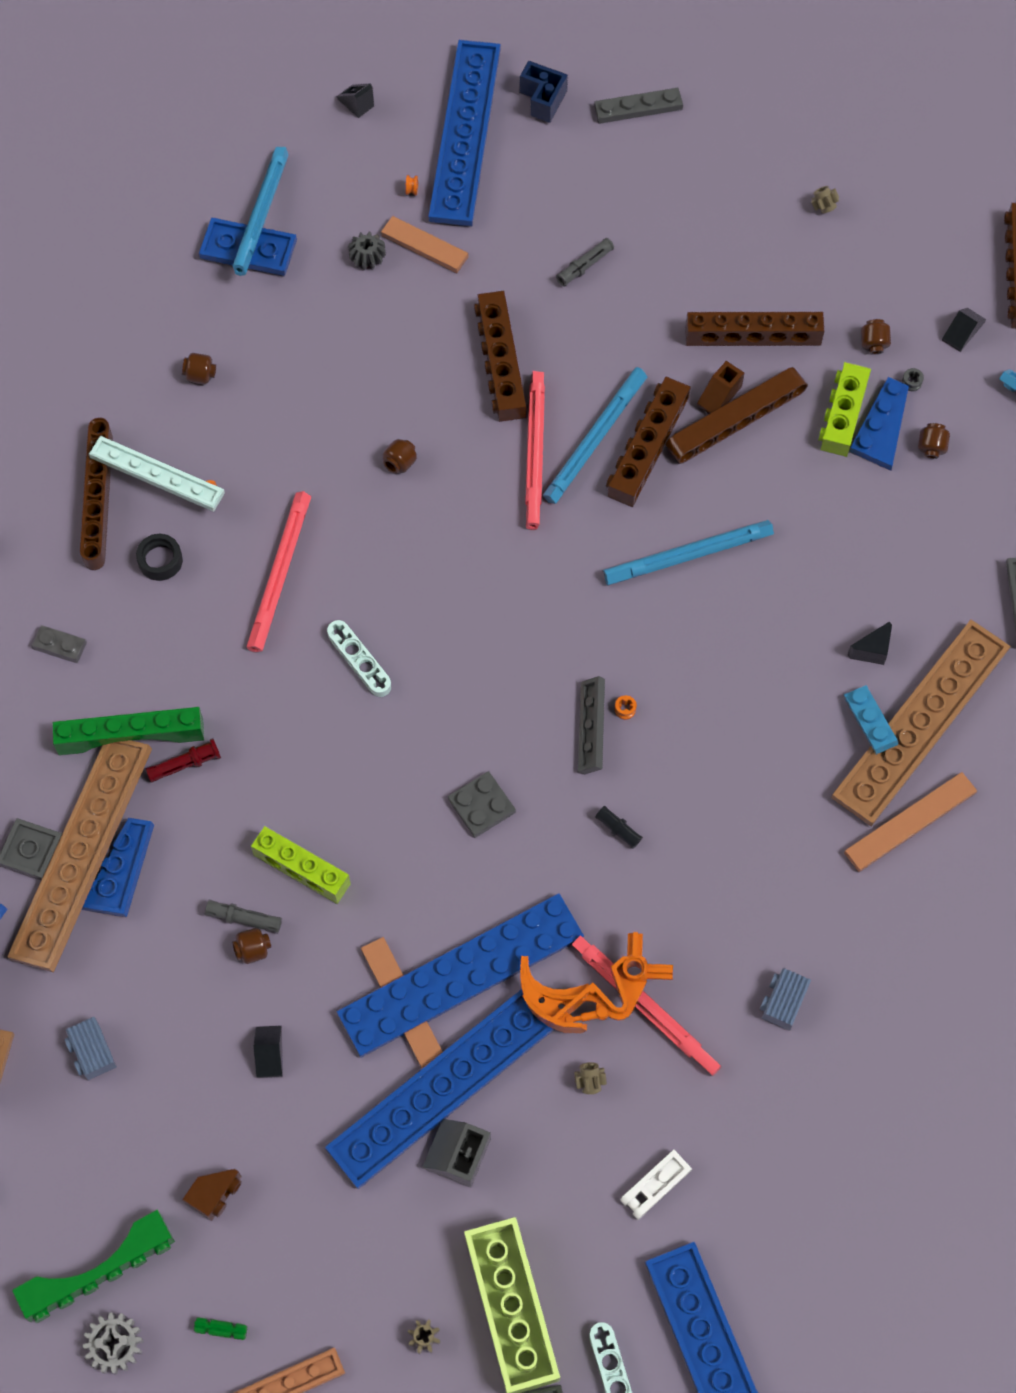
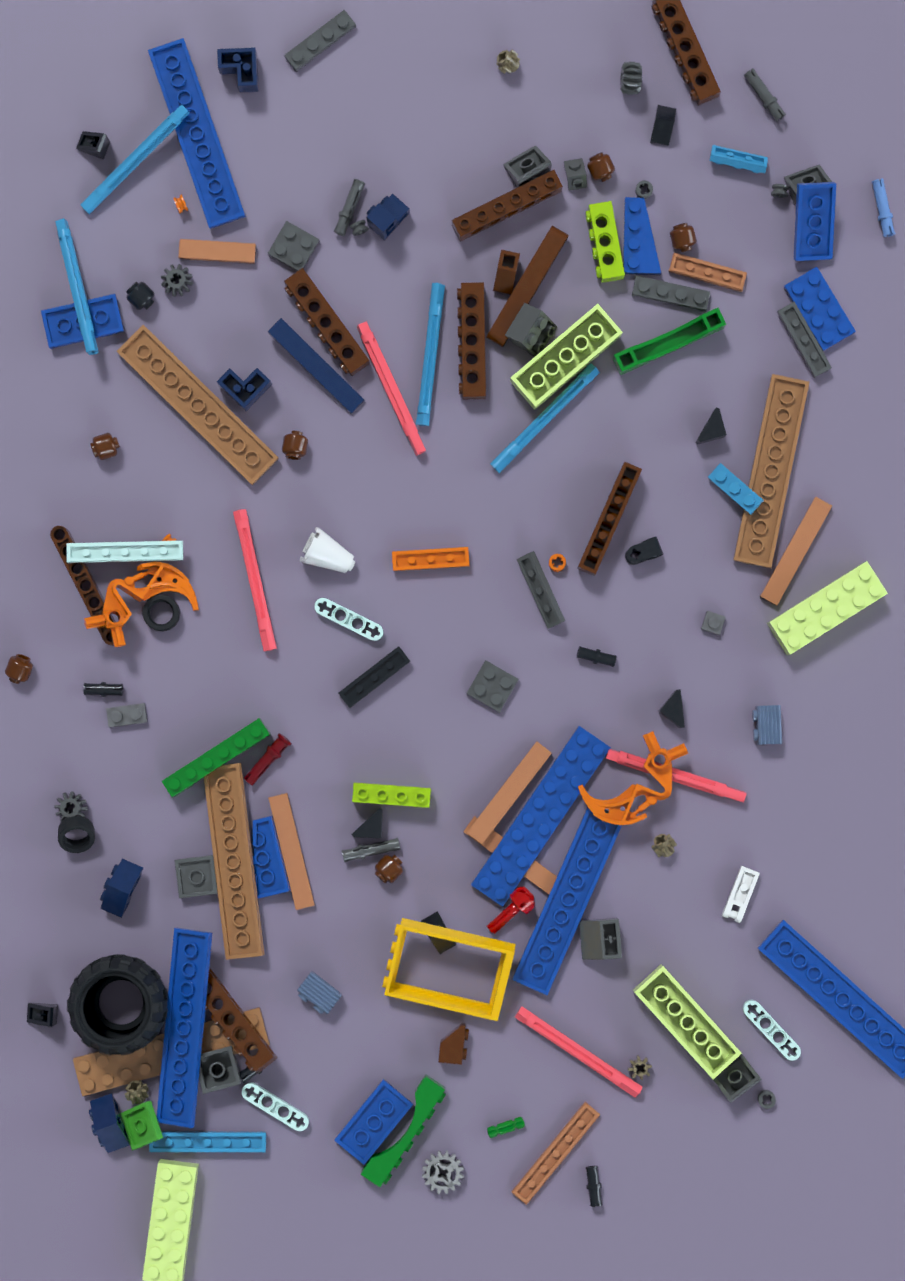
camera: 30 degrees left, 20 degrees up
none -> dark azure piece [80,104,190,214]
none -> black pin [83,682,124,697]
none -> orange piece [84,561,199,647]
none -> medium nougat plate [116,325,279,485]
none -> black head [126,281,155,310]
none -> dark blue brick [217,368,272,411]
none -> dark grey plate [268,221,320,271]
none -> dark blue slope [268,318,364,414]
none -> nougat tile [268,793,315,910]
none -> white cone [300,527,355,573]
none -> blue plate [334,1079,413,1165]
none -> black plate [338,646,411,708]
none -> dark grey bush [350,220,369,236]
none -> black slope [351,808,383,838]
none -> dark blue brick [366,193,410,241]
none -> yellow window [382,918,516,1021]
none -> orange plate [392,547,469,571]
none -> nougat tile [467,741,552,845]
none -> red piece [487,886,535,934]
none -> dark grey slope [503,145,552,187]
none -> dark grey slope [505,303,557,357]
none -> yellowish green brick [510,304,623,410]
none -> coral piece [515,1006,643,1098]
none -> dark grey bracket [564,158,587,191]
none -> reddish brown brick [577,462,642,576]
none -> green arch [612,307,726,376]
none -> dark grey gear [620,61,643,95]
none -> black piece [625,536,663,565]
none -> dark grey plate [632,276,710,311]
none -> black slope [659,689,685,728]
none -> nougat tile [668,252,747,292]
none -> flat silver plate [701,611,726,635]
none -> yellowish green brick [767,561,888,656]

